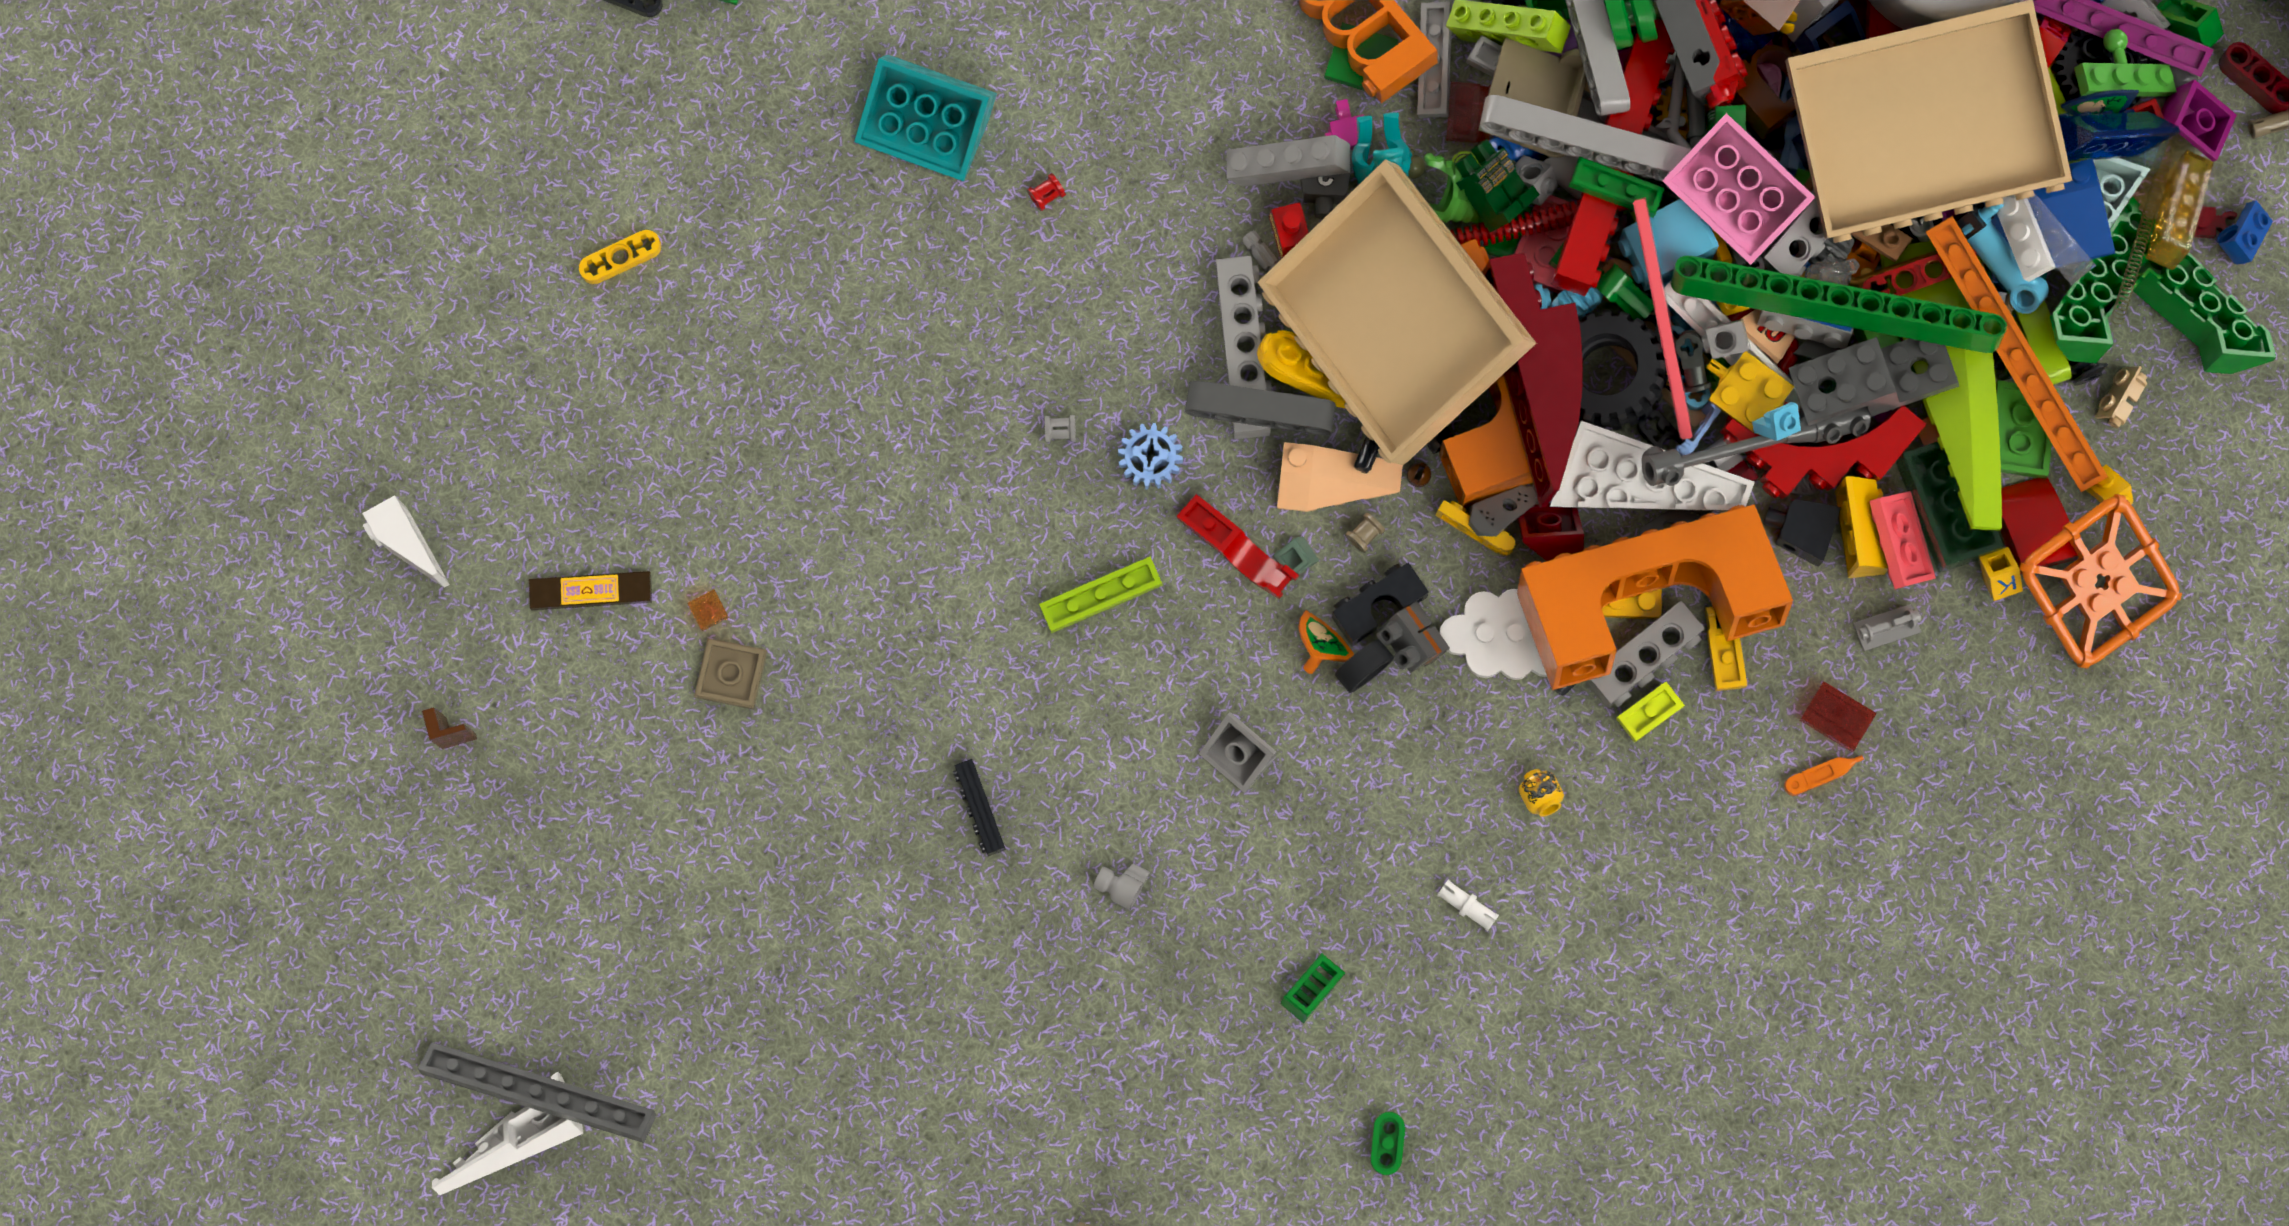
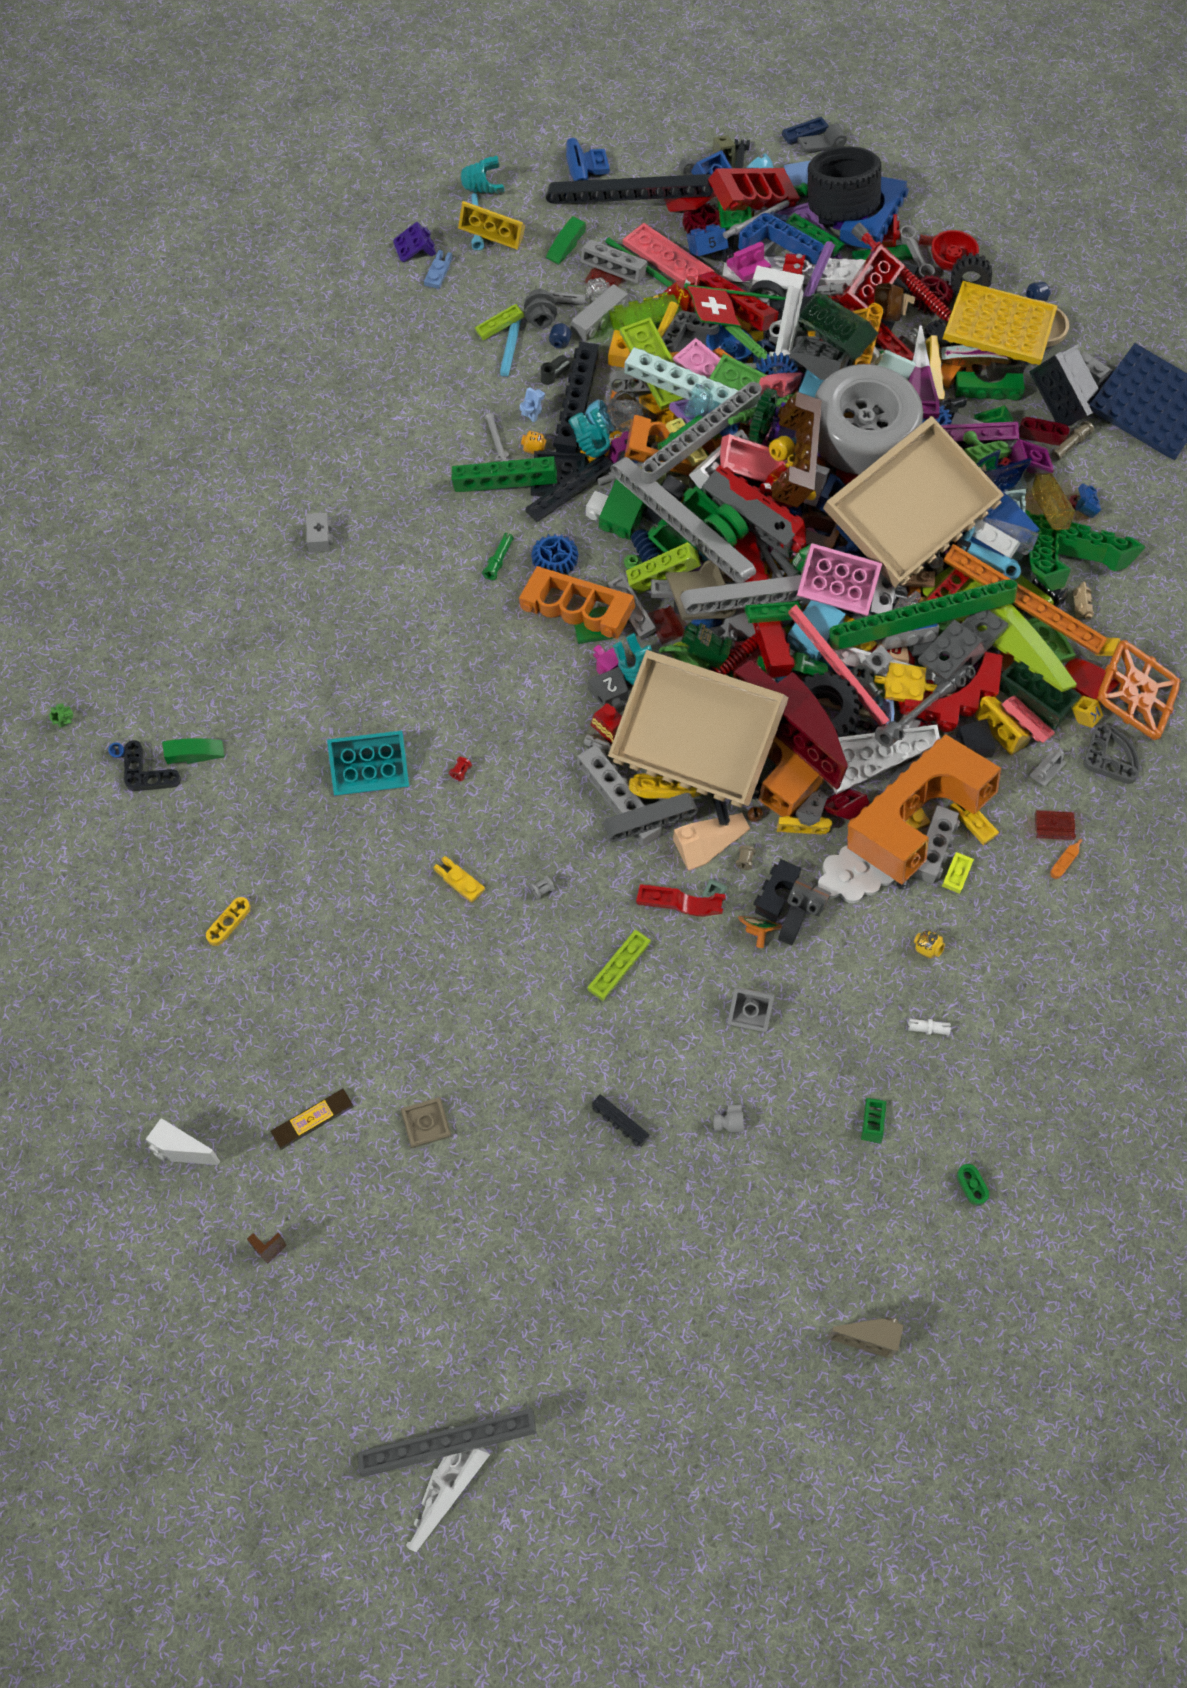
camera: 35 degrees left, 15 degrees down
clear orange plate [687,589,729,632] -> none
light blue gear [1118,423,1183,489] -> none
light grey brick [1227,135,1350,186] -> none
medium azure bracket [1752,402,1801,441] -> none
olive piece [2111,160,2169,325] -> none
none -> yellow hinge [433,856,485,903]
none -> dark grey beam [1083,723,1140,784]

